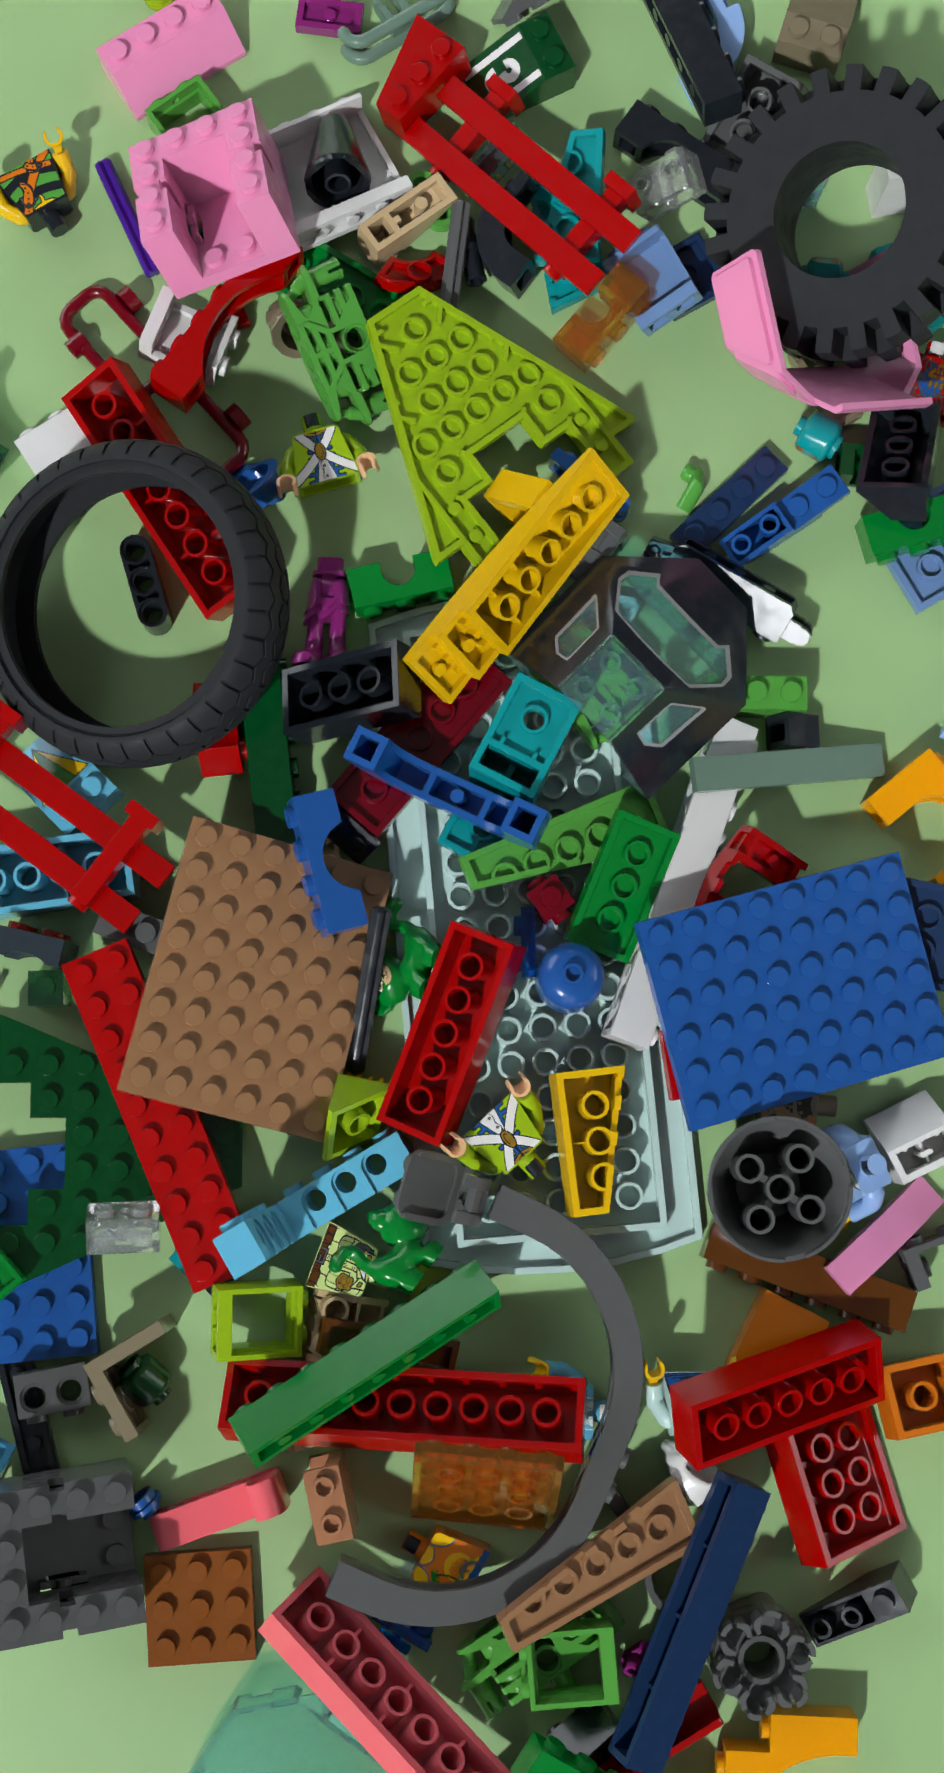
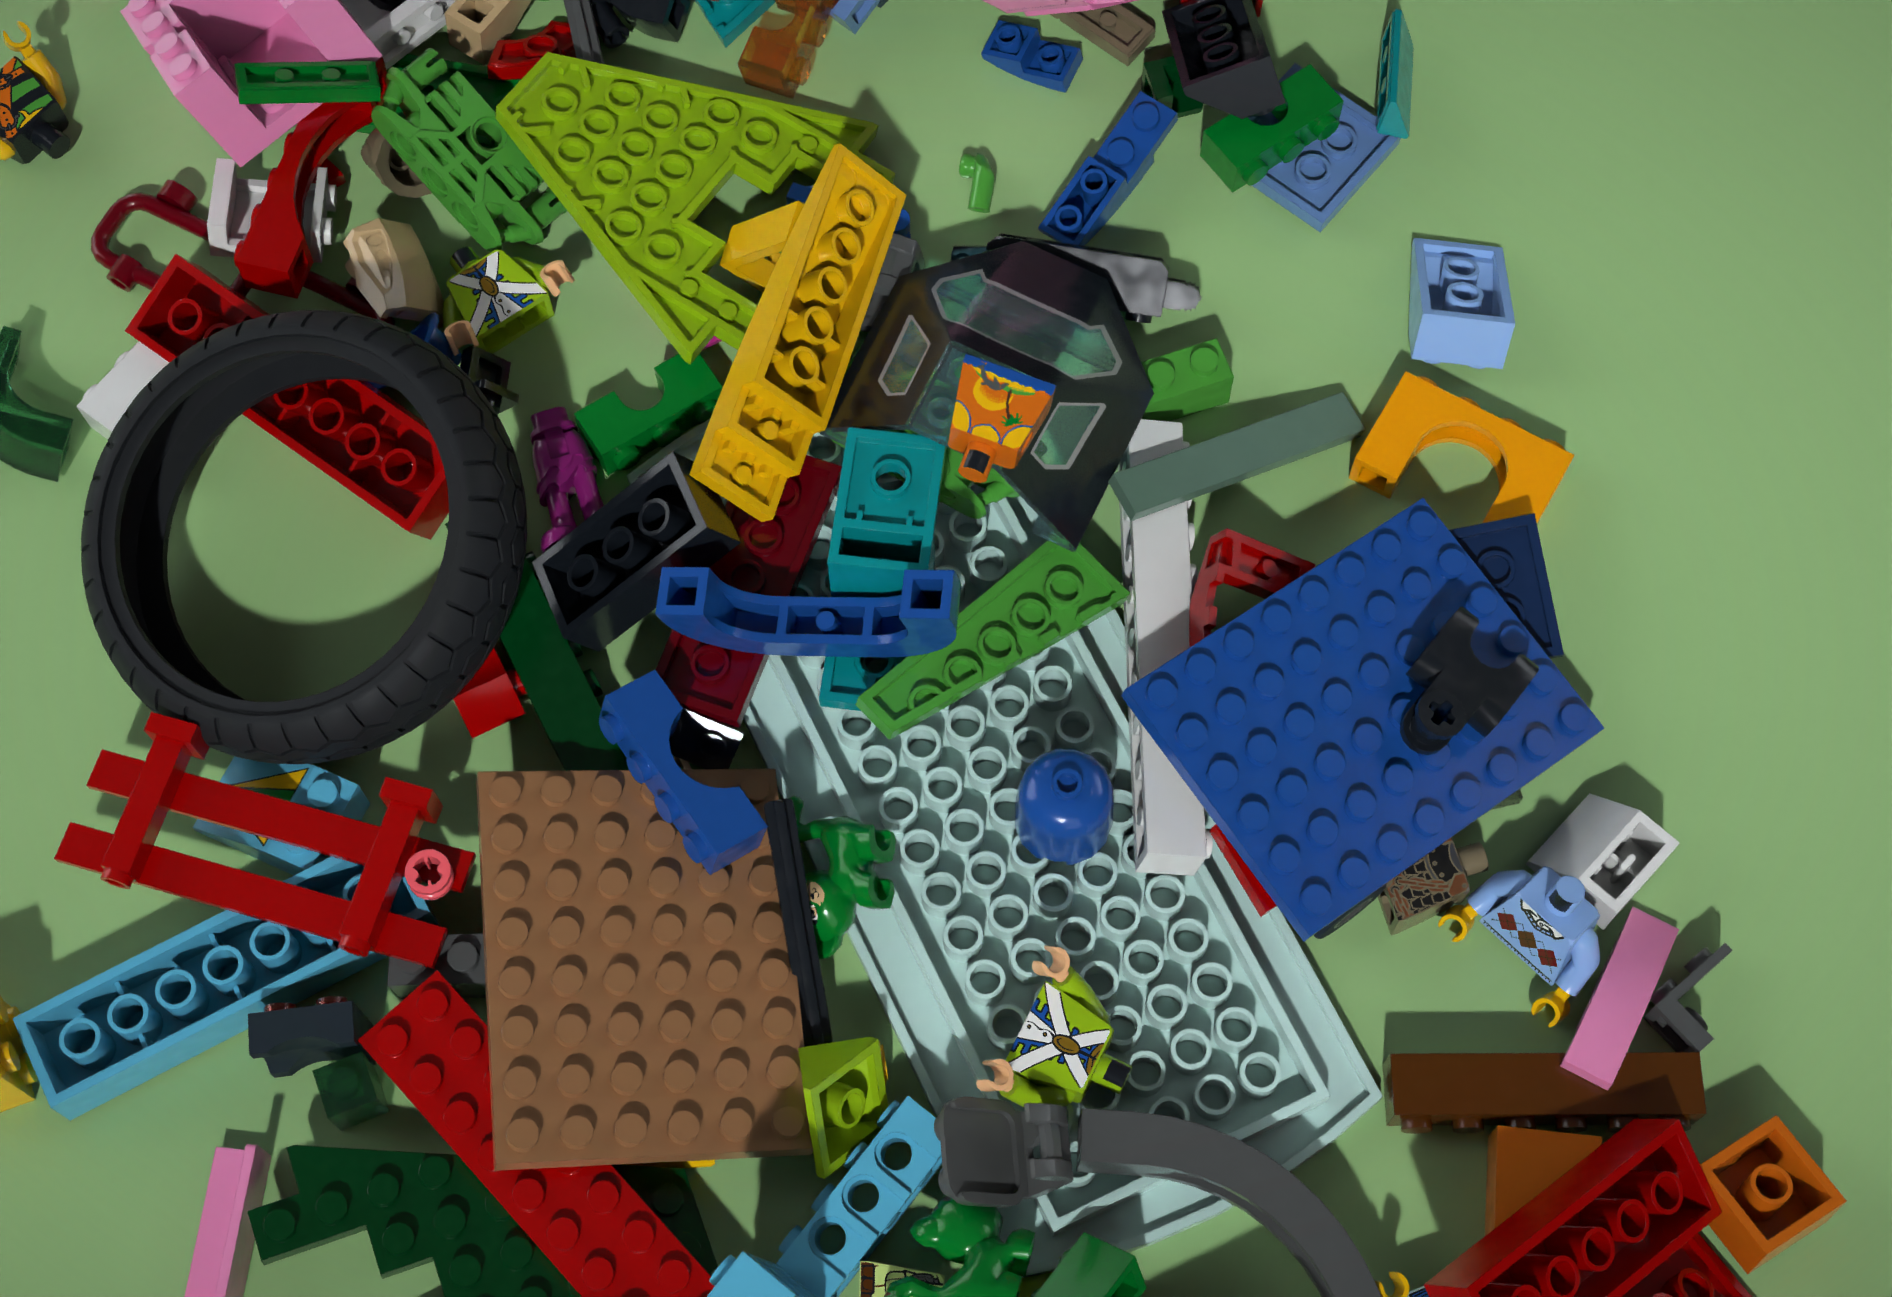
camera: 20 degrees left, 15 degrees down
dark purple axle [95,158,160,278] -> none
black beam [120,534,173,636] -> none
red brick [376,920,527,1147] -> none
clear blue plate [513,907,536,979] -> none
dark red brick [525,873,575,926] -> none
yellow wedge [549,1065,625,1218] -> none
green plate [563,808,681,964] -> none
dark blue plate [669,446,788,547] -> none
dark grey cone [707,1116,853,1263] -> none
black brick [765,711,820,751] -> none
teal head [793,411,845,462] -> none
none -> green tile [234,61,381,104]
none -> tan slope [343,218,444,328]
none -> coral bush [405,849,454,900]
none -> black bracket [460,345,519,415]
none -> torso [948,354,1056,483]
none -> blue slope [981,20,1083,93]
none -> black piece [1400,606,1539,755]

